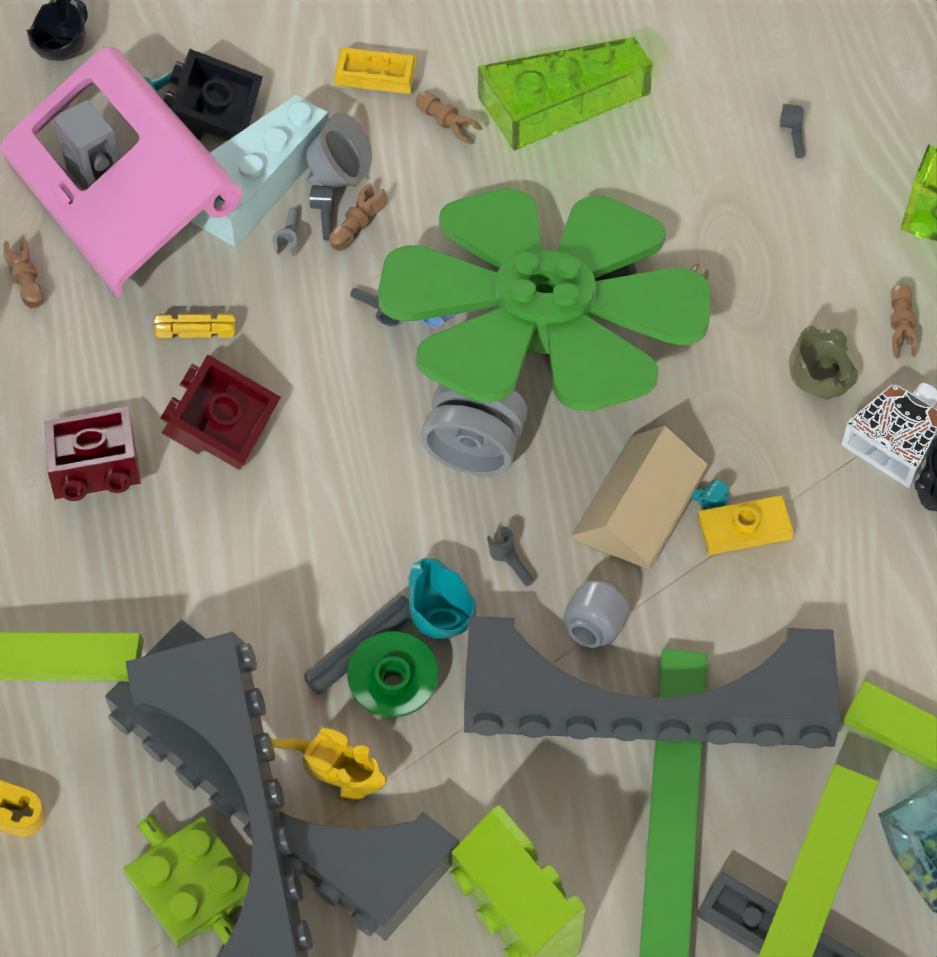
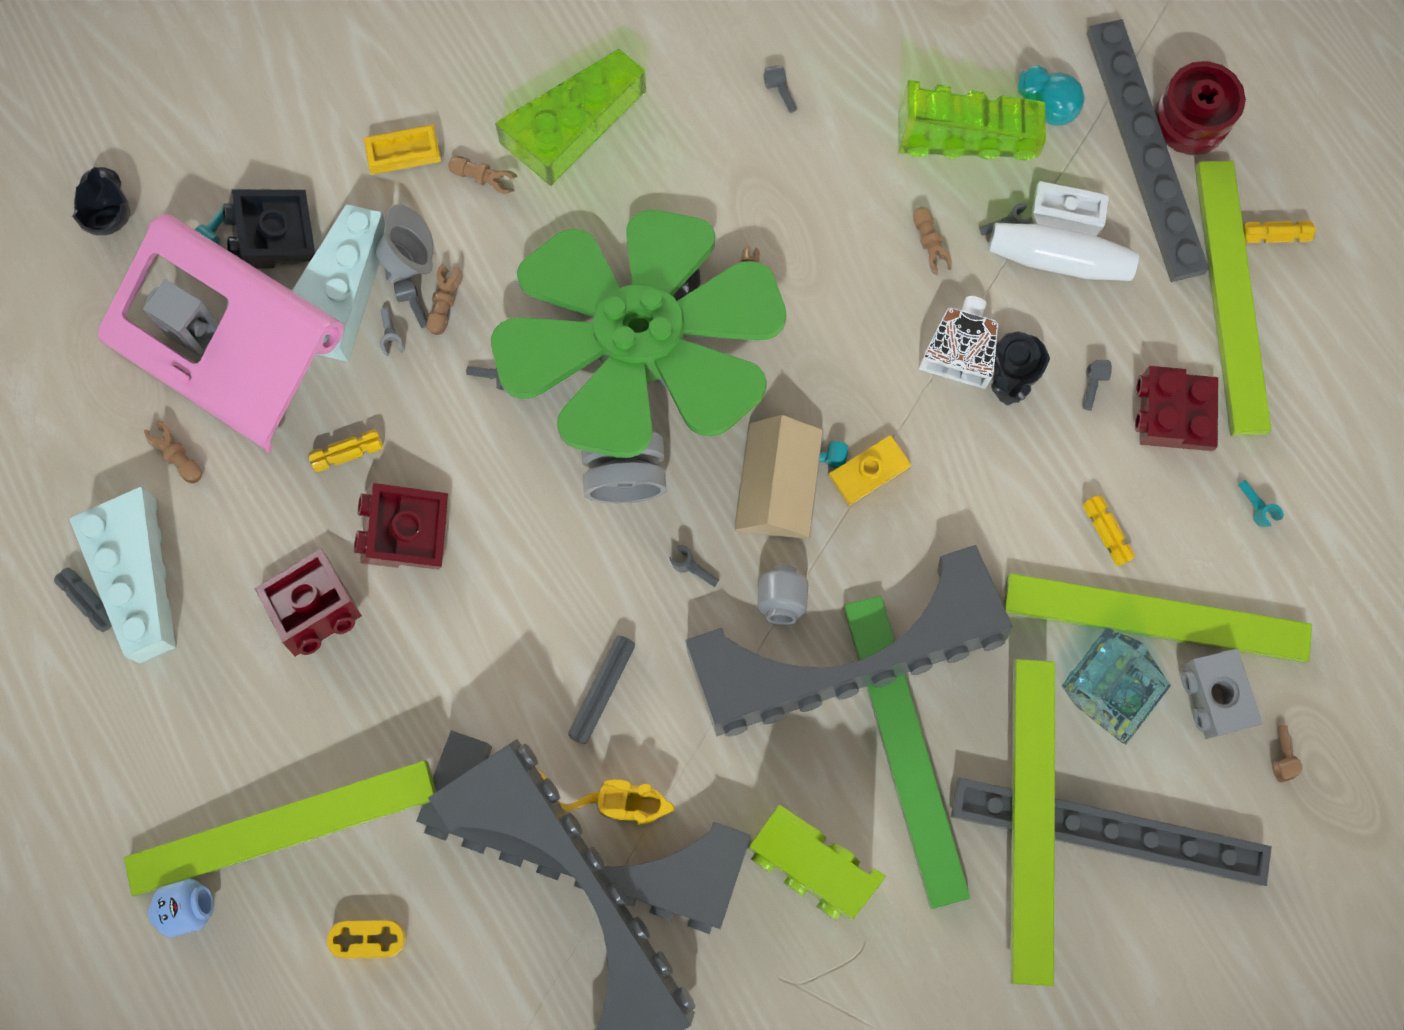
camera: 25 degrees left, 15 degrees up
lime plate [123,815,250,948] -> none
green dish [347,631,438,718] -> none
teal hair [408,558,476,639] -> none
olive hair [789,326,858,400] -> none

